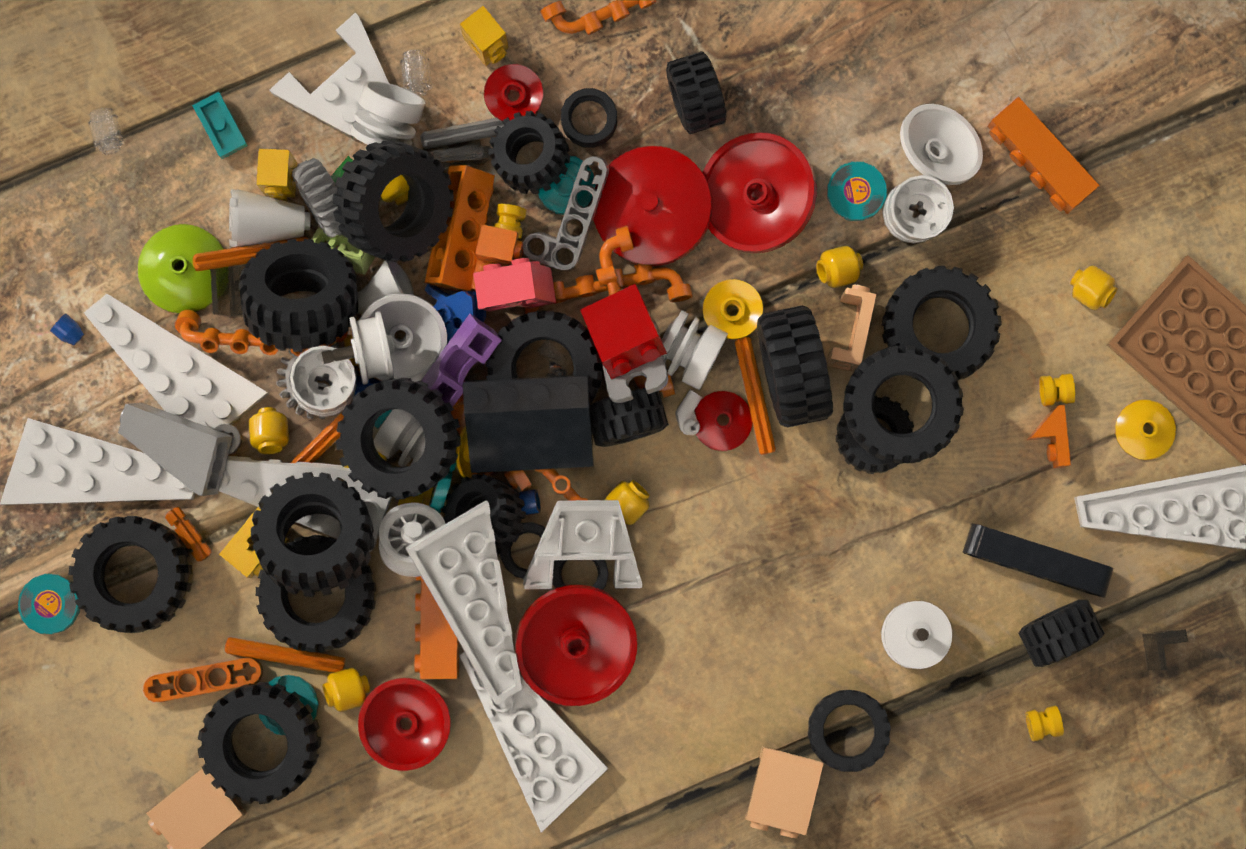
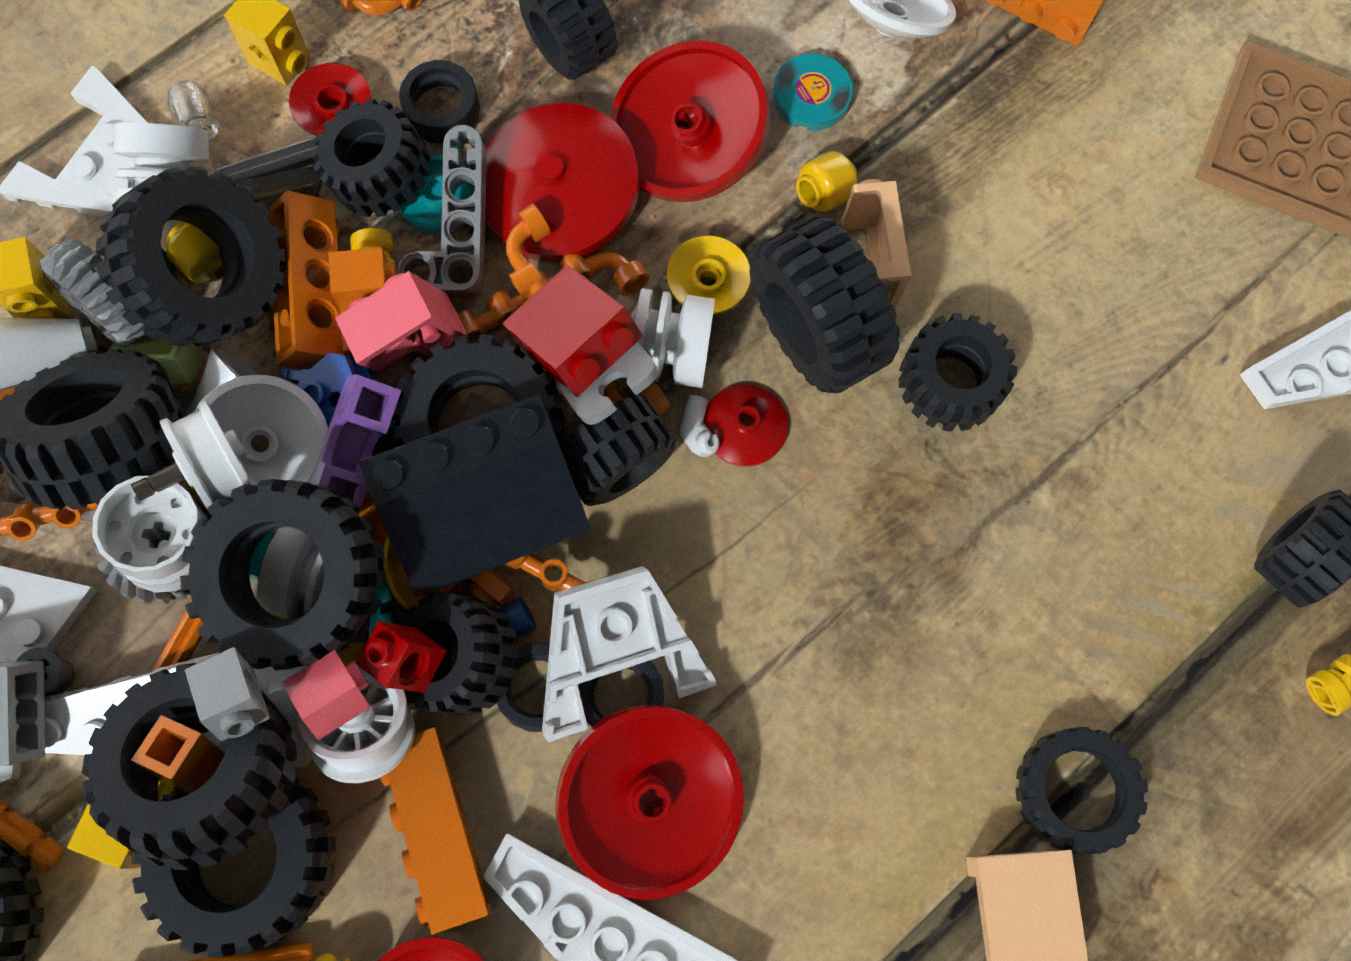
camera: 25 degrees left, 10 degrees down
yellow head [249,407,289,454] -> none
white wing [406,501,522,705] -> none
yellow head [605,480,650,525] -> none
orange axle [735,337,776,455] -> none
black tyre [843,345,964,464] -> none
white wheel [881,601,952,669] -> none
black tyre [882,265,1002,381] -> none
white wheel [883,175,954,244] -> none
black beam [962,523,1114,598] -> none
orange slope [1027,405,1071,468] -> none
yellow wheel [1039,373,1075,406] -> none
yellow head [1070,265,1117,310] -> none
yellow dish [1115,400,1176,460] -> none
none -> orange brick [131,715,225,795]
none -> light grey brick [185,647,270,742]
none -> coral brick [281,651,371,740]
none -> red brick [356,621,447,693]

